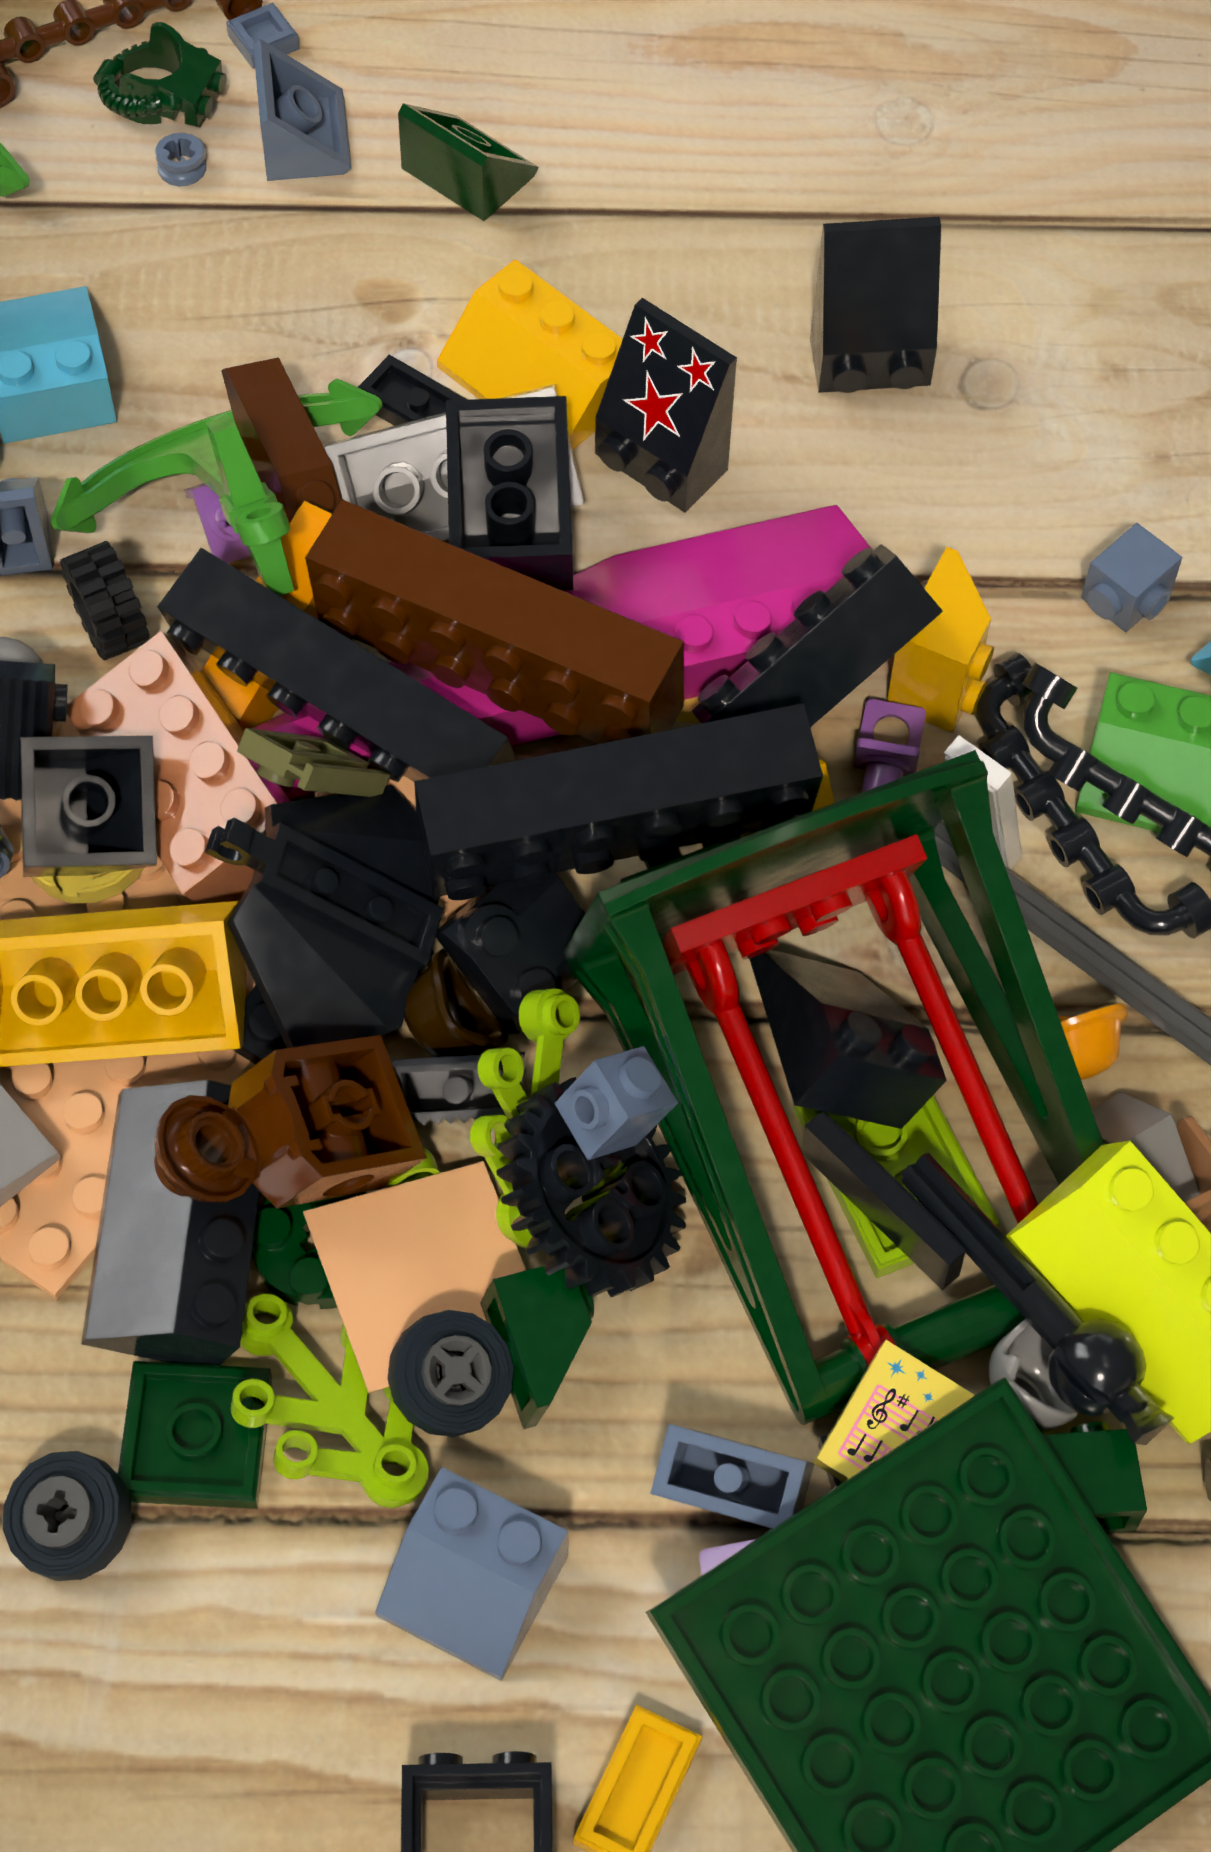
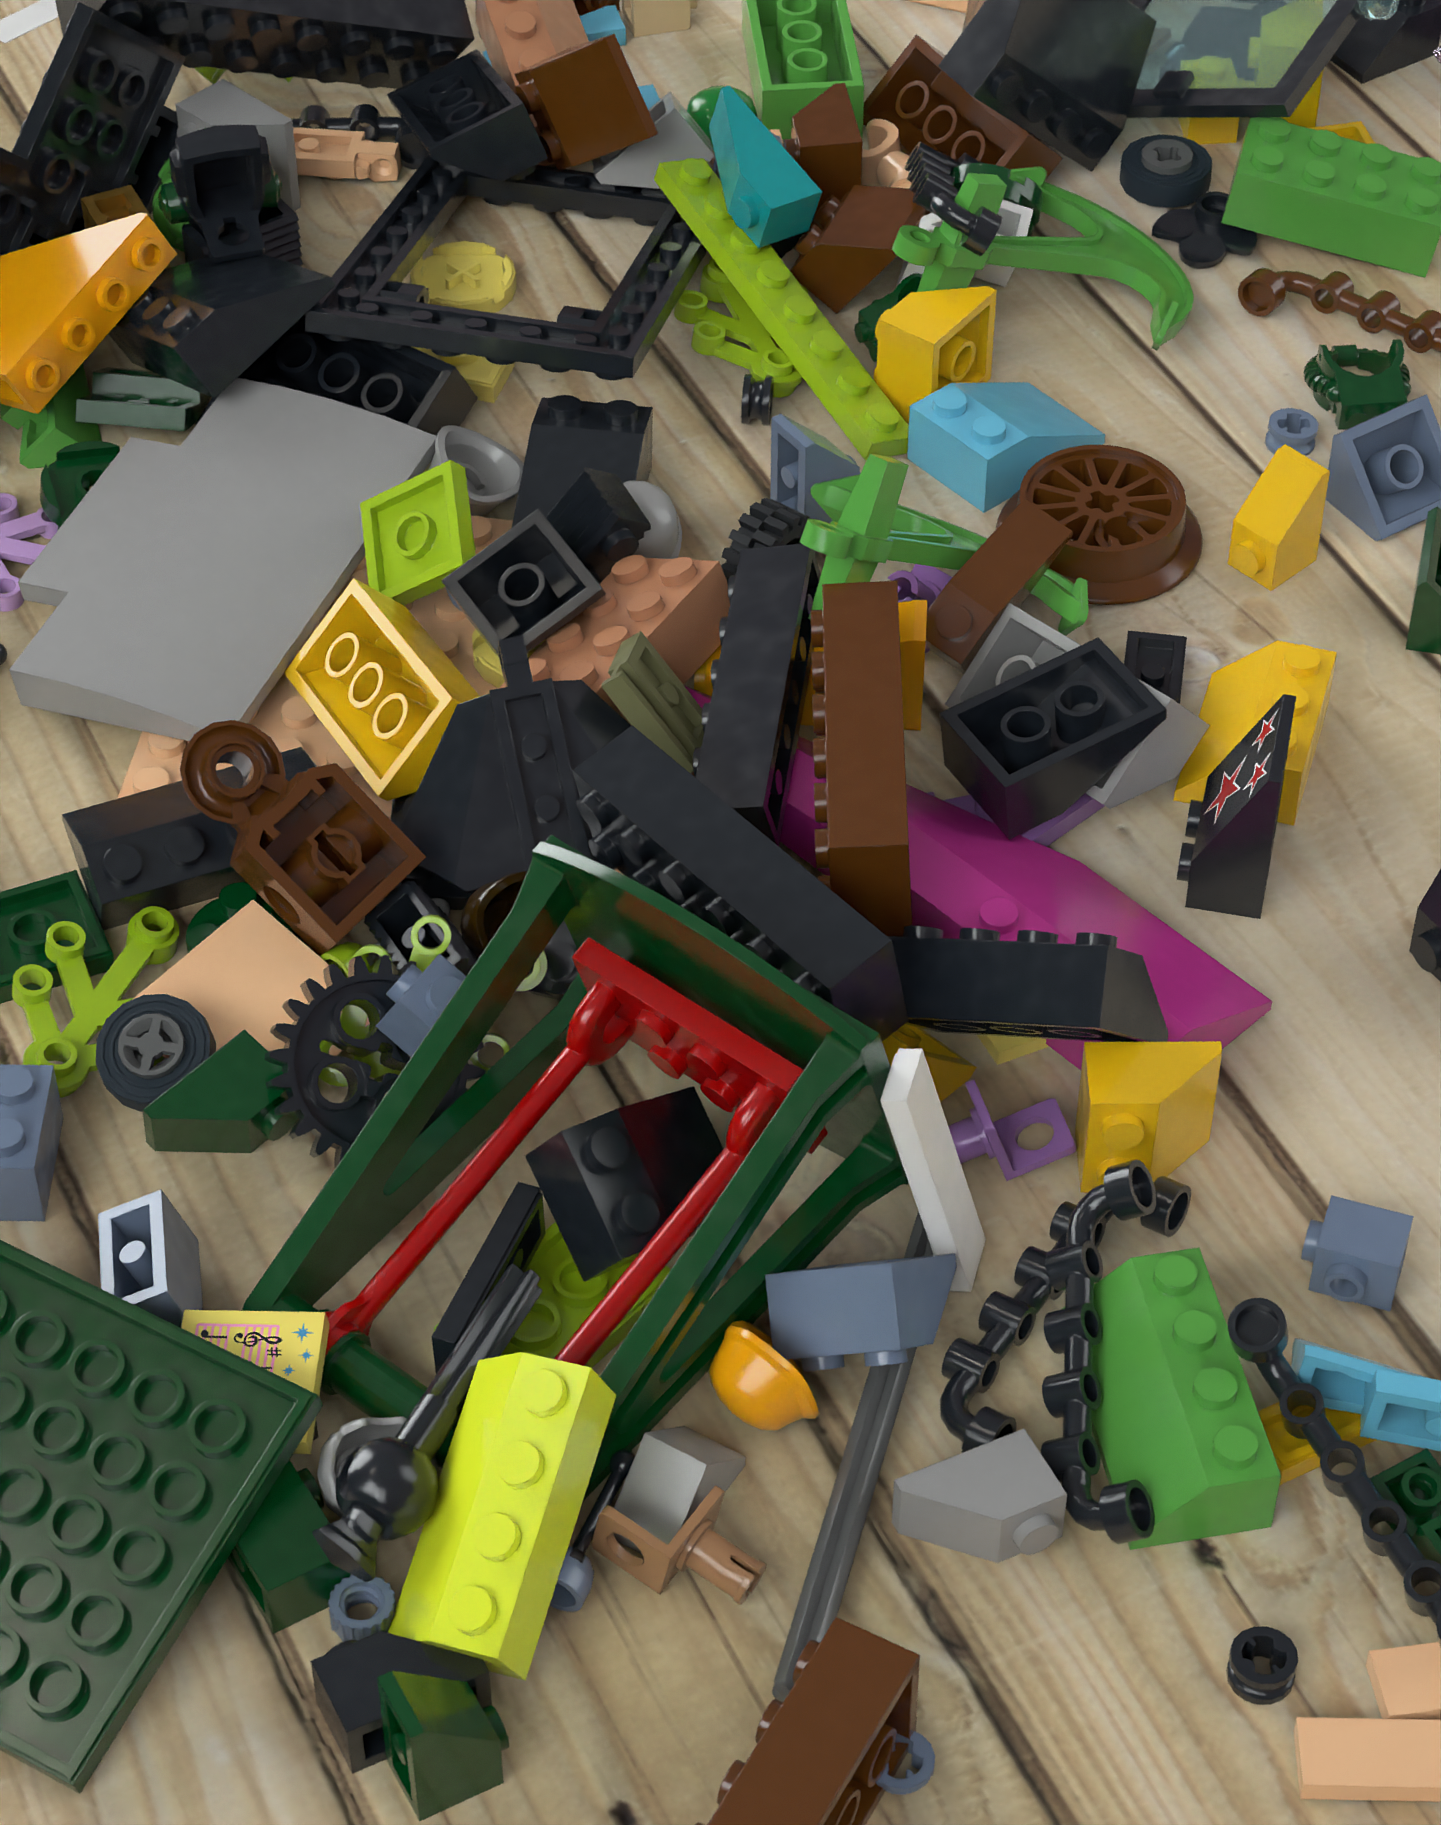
camera: 65 degrees right, 15 degrees down
none -> sand blue axle [329,1575,396,1642]
none -> sand blue slope [765,1253,957,1371]
none -> reddish brown piece [996,445,1203,605]
none -> yellow slope [1228,444,1330,591]

